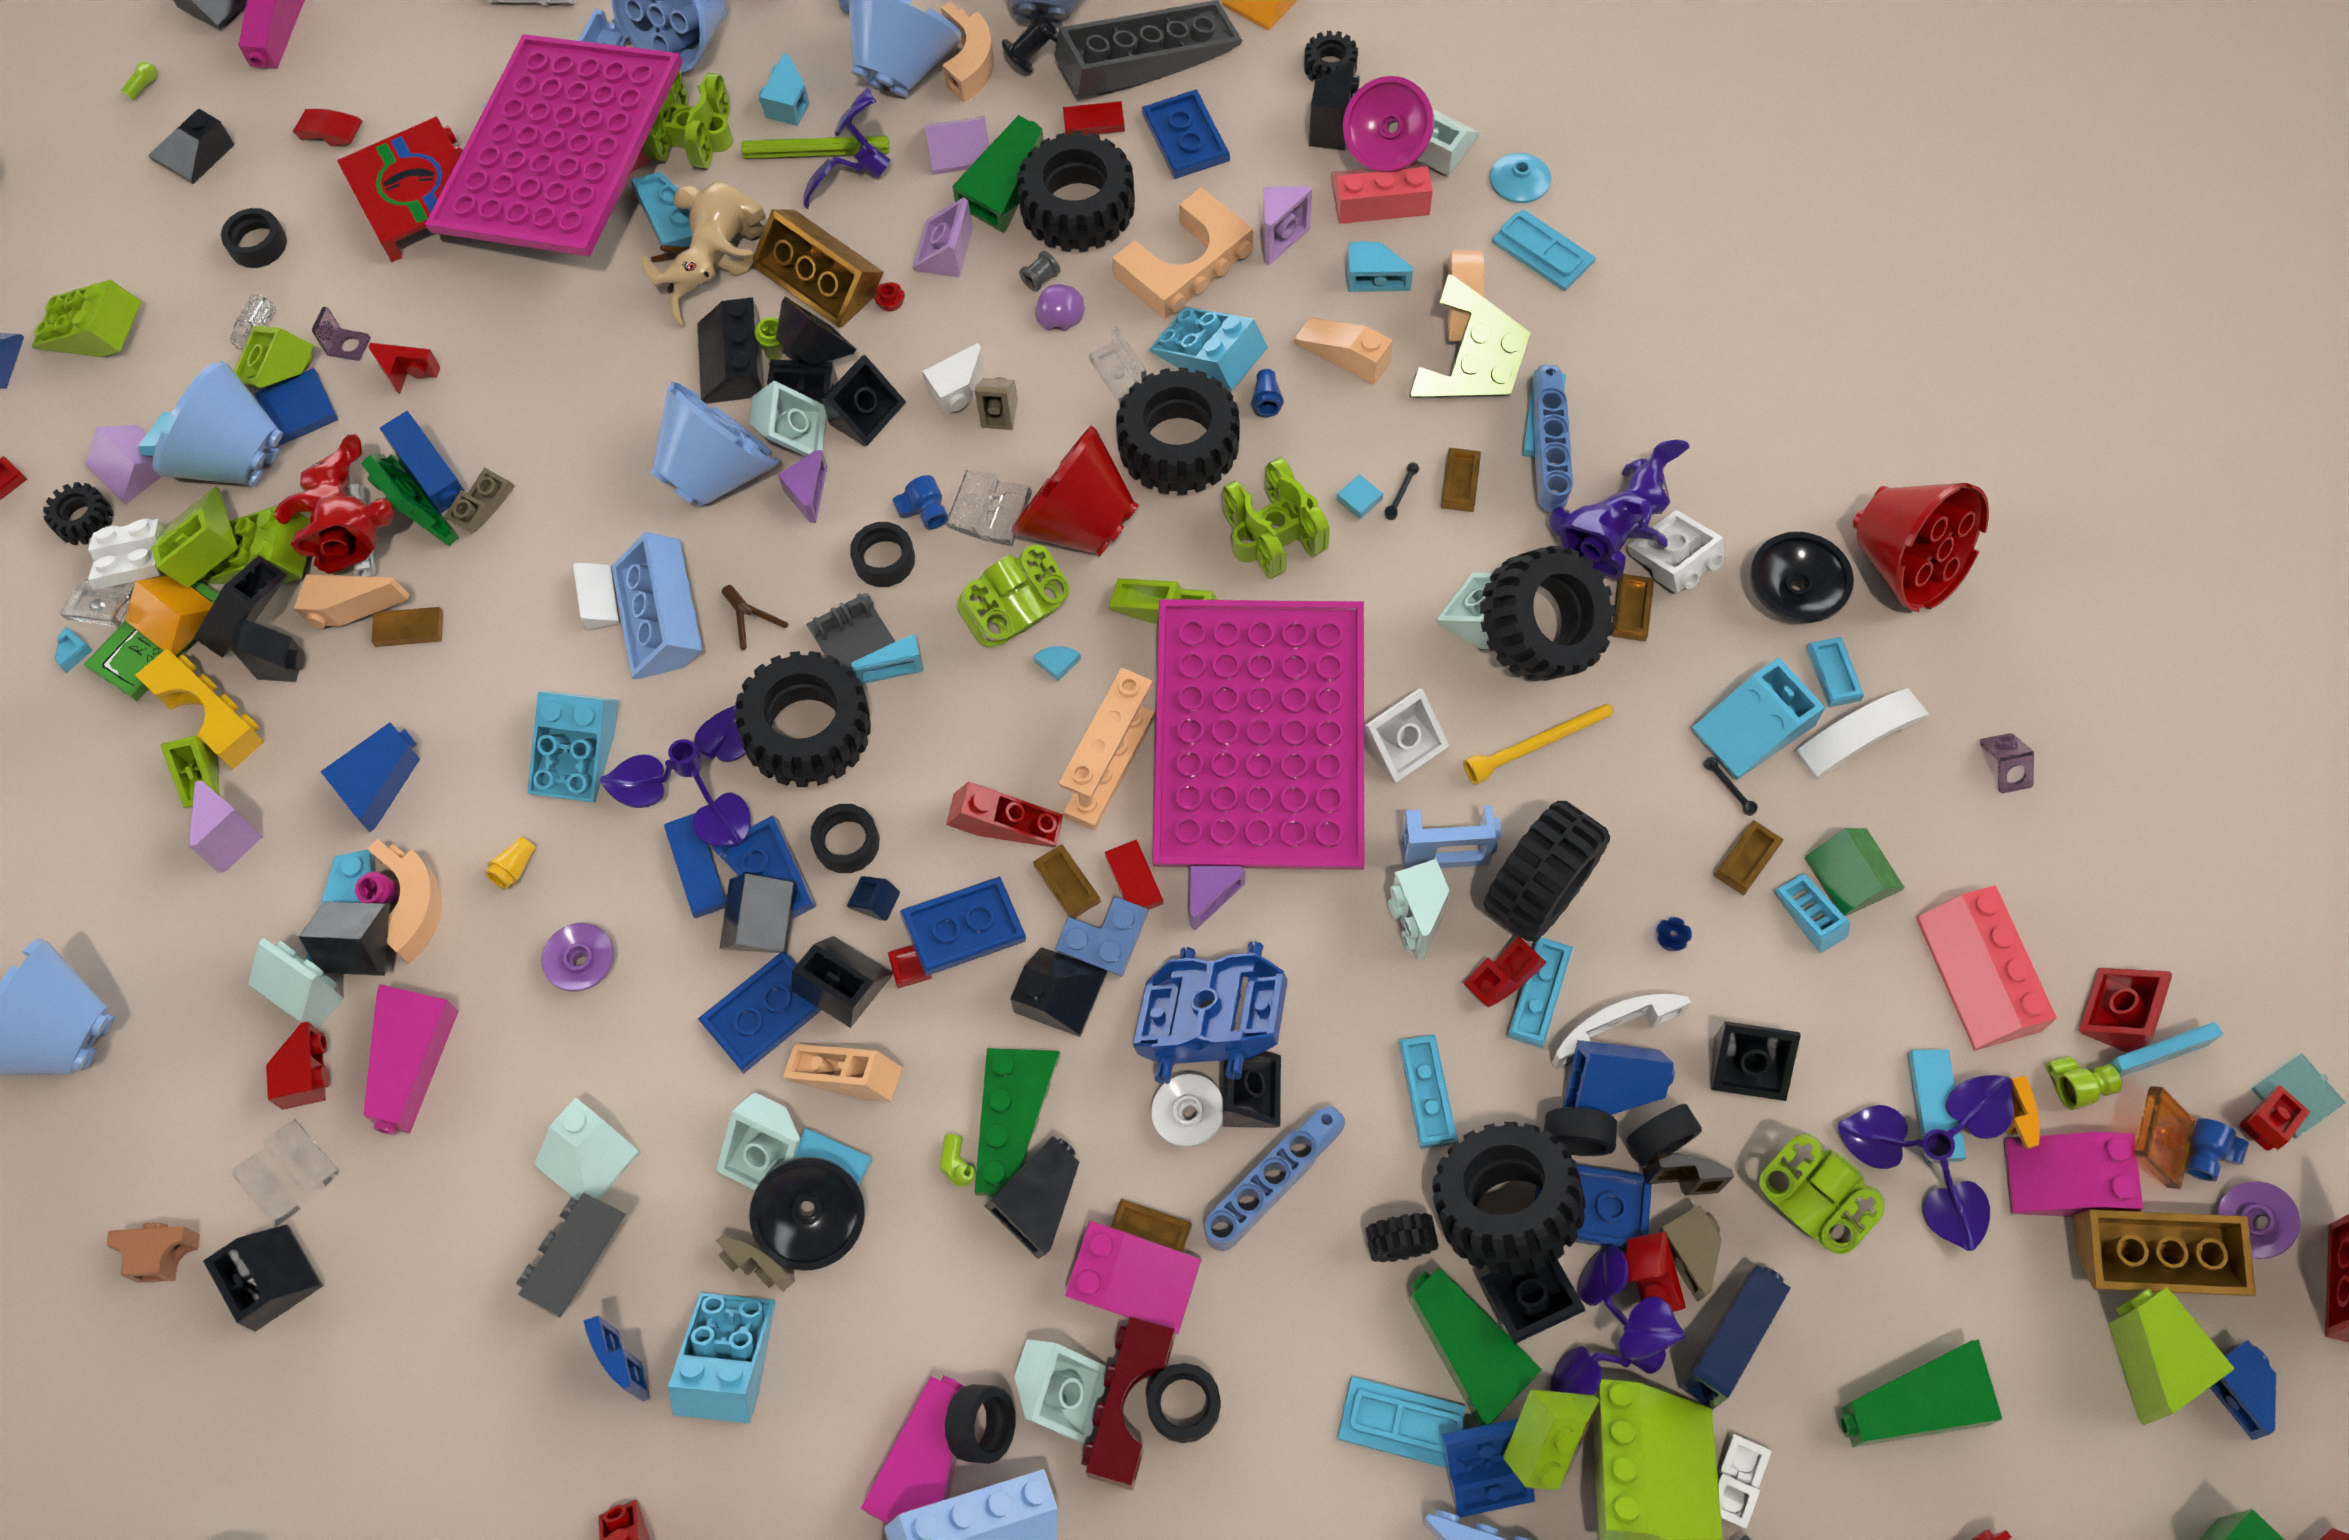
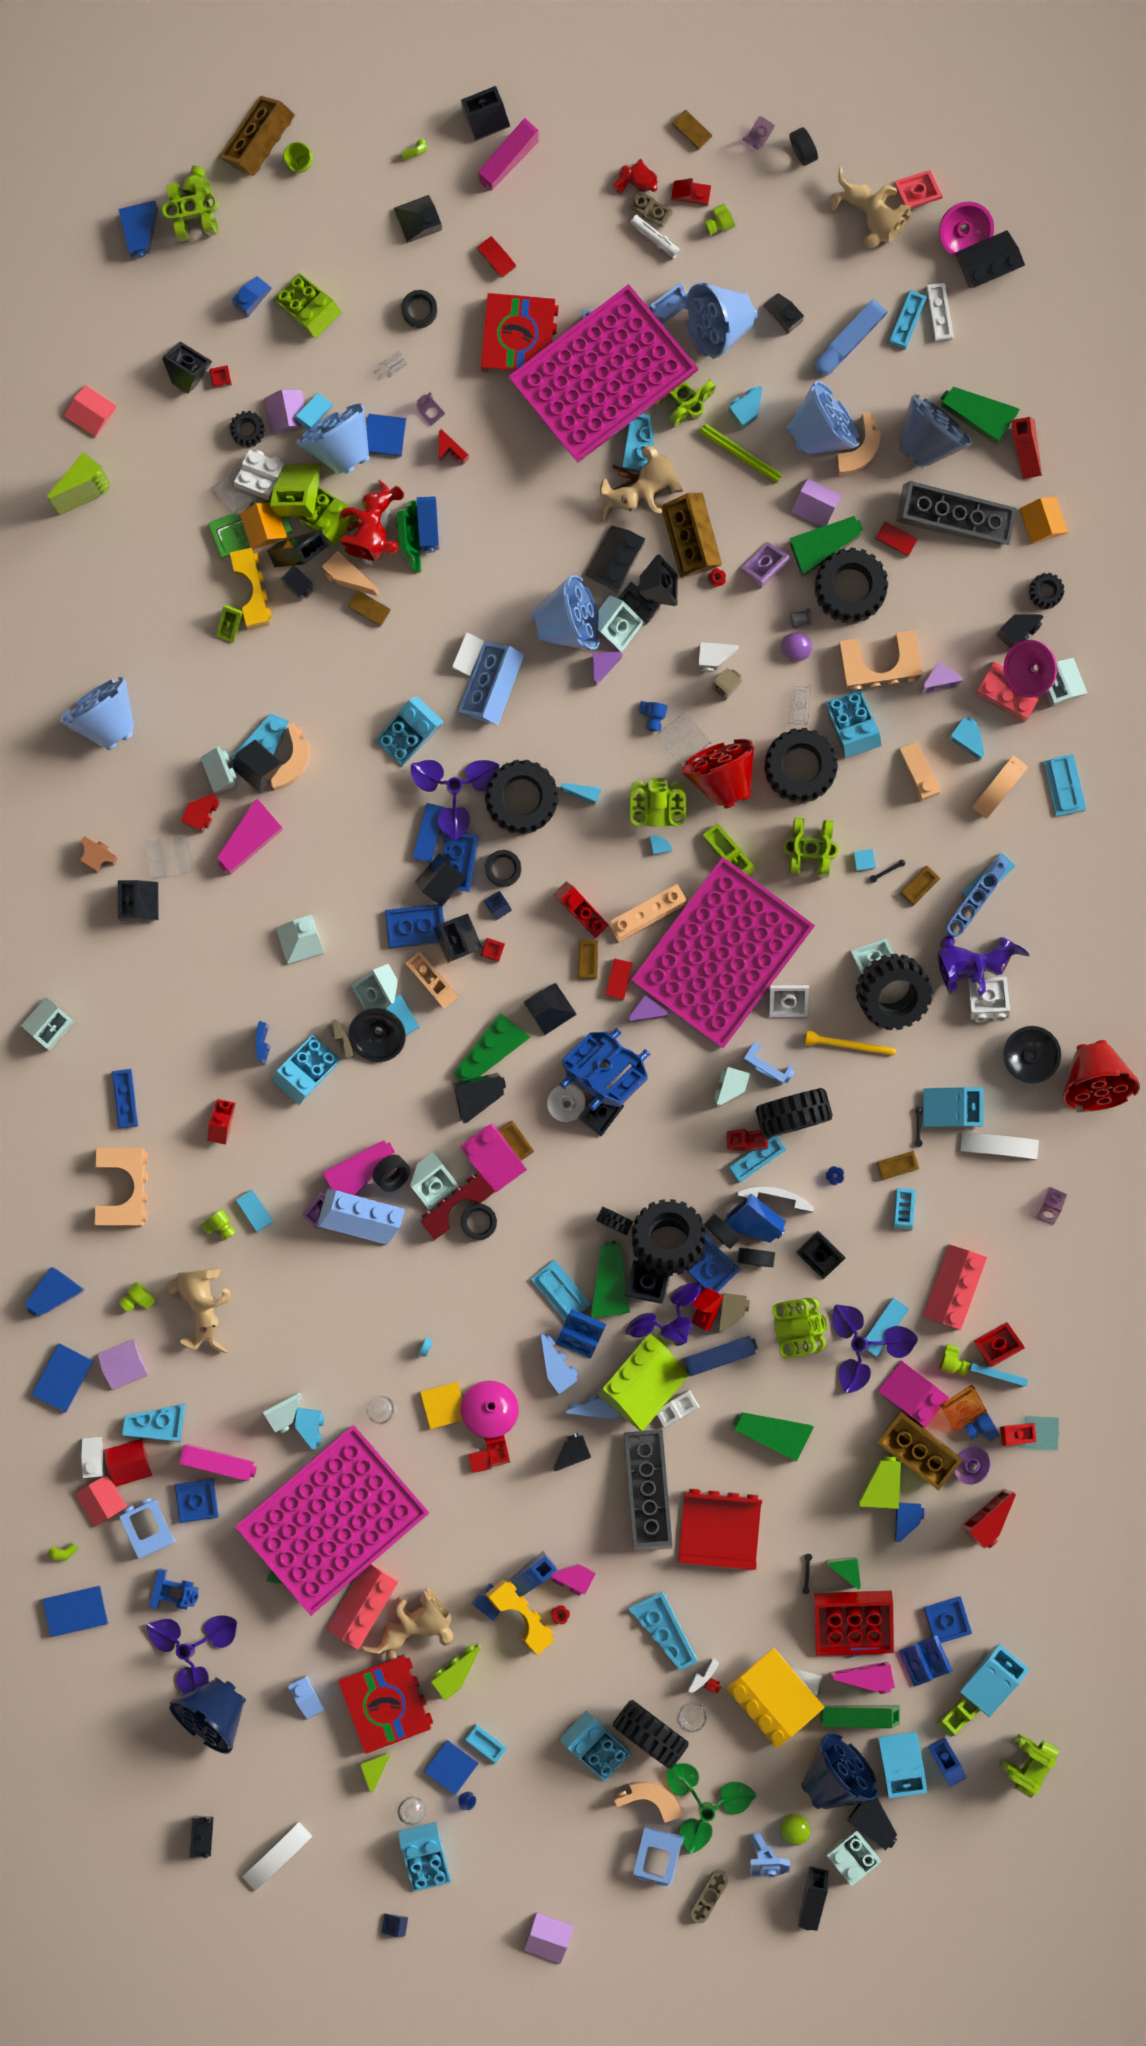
camera: 30 degrees right, 20 degrees up
medium azure tile [55,627,93,673] -> none
lavender slope [189,781,262,873] -> none
lime slope [234,326,314,388] -> none
blue slope [320,722,420,832] -> none
dark pink cone [355,872,400,904] -> none
dark tan slope [444,467,515,533] -> none
yellow cone [485,837,536,889] -> none
dark grey slope [516,1193,626,1318] -> none
medium lavender dish [541,923,614,992] -> none
reddish brown plant [722,585,789,650] -> none
lime cone [755,317,784,360] -> none
dark purple plant [803,88,891,209] -> none
dark grey hinge [806,593,895,669] -> none
black slope [822,355,906,446] -> none
black tyre [850,522,915,587] -> none
blue tile [900,876,1026,977] -> none
lime arm [939,1134,975,1187] -> none
black hose [1002,10,1058,72] -> none
medium blue plate [1055,896,1149,977] -> none
blue tile [1142,89,1230,179] -> none
medium blue piece [1205,1106,1345,1251] -> none
blue cone [1252,369,1284,417] -> none
medium azure tile [1399,1035,1457,1149] -> none
wing [1409,274,1531,397] -> none
medium azure dish [1490,153,1551,203] -> none
lime slope [1503,1389,1600,1490] -> none
pearl gold tile [1612,574,1654,642] -> none
dark brown slope [1642,1154,1734,1196] -> none
green slope [1804,828,1905,916] -> none
medium azure tile [1806,637,1864,708] -> none
light orange slope [2006,1075,2040,1150] -> none

